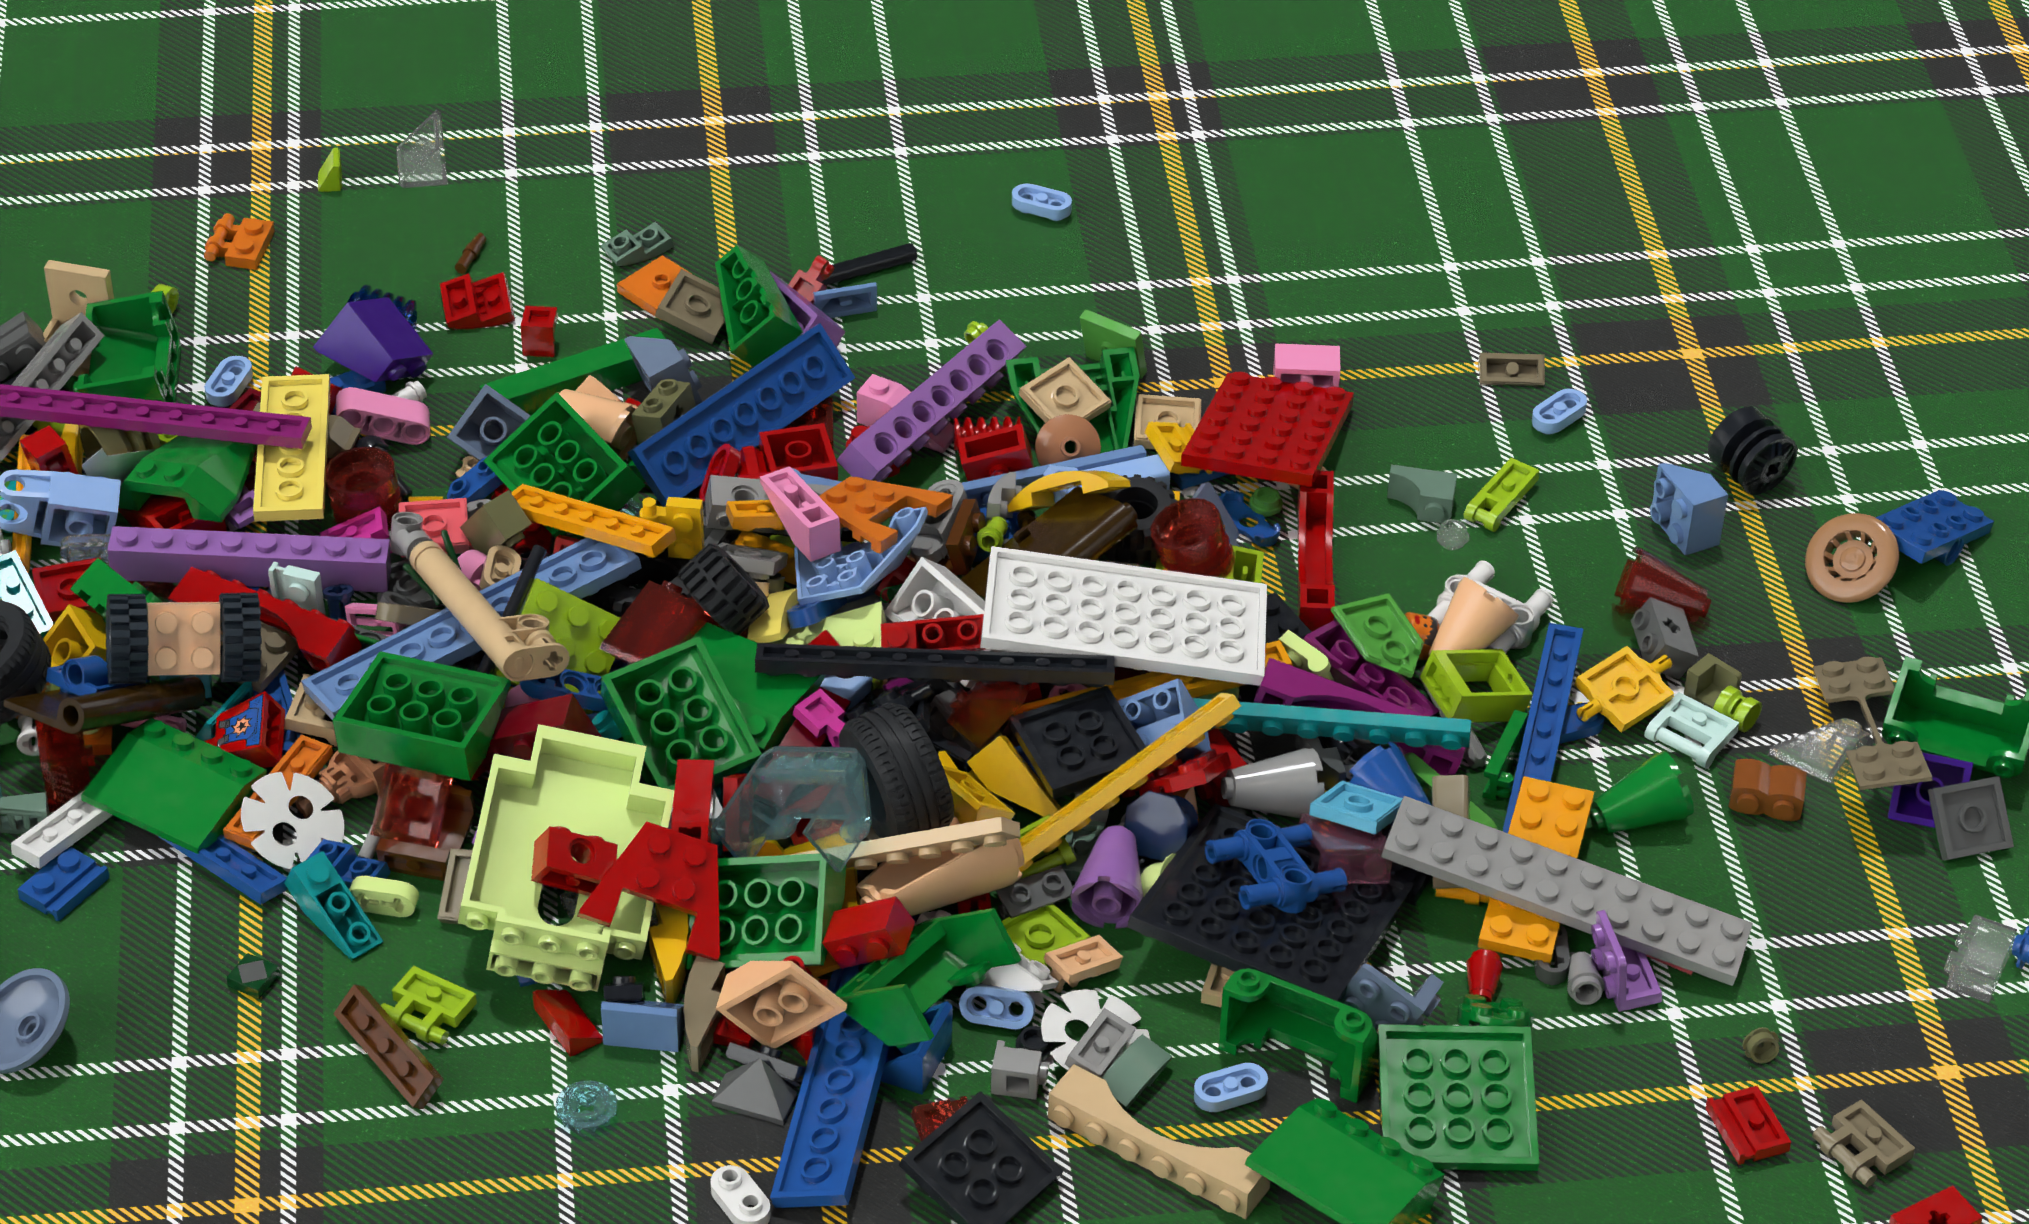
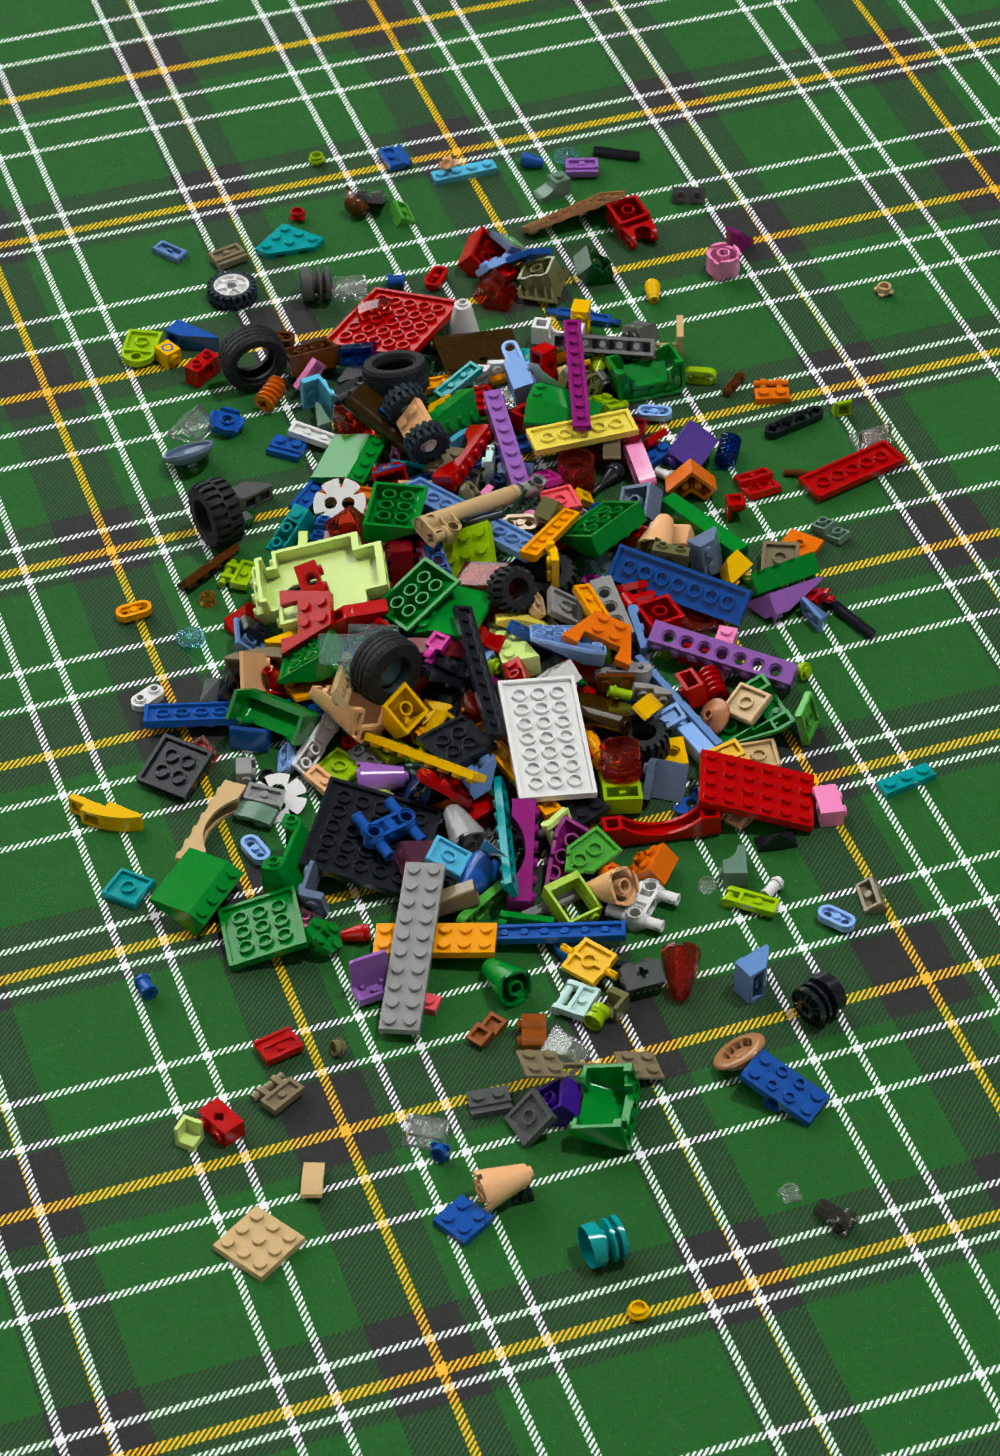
camera: 80 degrees right, 0 degrees up
bright pink slope [760,466,841,562] -> none
red brick [822,896,915,969] -> none
light blue plate [1012,183,1072,221] -> none
none -> light orange plate [115,600,152,623]
none -> black tyre [188,476,246,550]
none -> clear orange bush [199,590,216,608]
none -> dark grey slope [232,481,273,511]
none -> dark orange slope [465,1011,509,1048]
none -> dark grey plate [466,1085,513,1120]
none -> dark azure sticker [479,838,507,858]
none -> orange slope [628,842,679,886]
none -> orange brick [665,458,717,501]
none -> yellow slope [720,549,753,586]
none -> reddish brown axle [722,371,745,397]
none -> black slope [755,831,798,853]
none -> white pin [760,876,784,897]
none -> black beam [764,405,823,440]
none -> red plate [798,439,906,502]
none -> tan plate [874,282,894,297]
none -> teal plate [876,762,936,799]

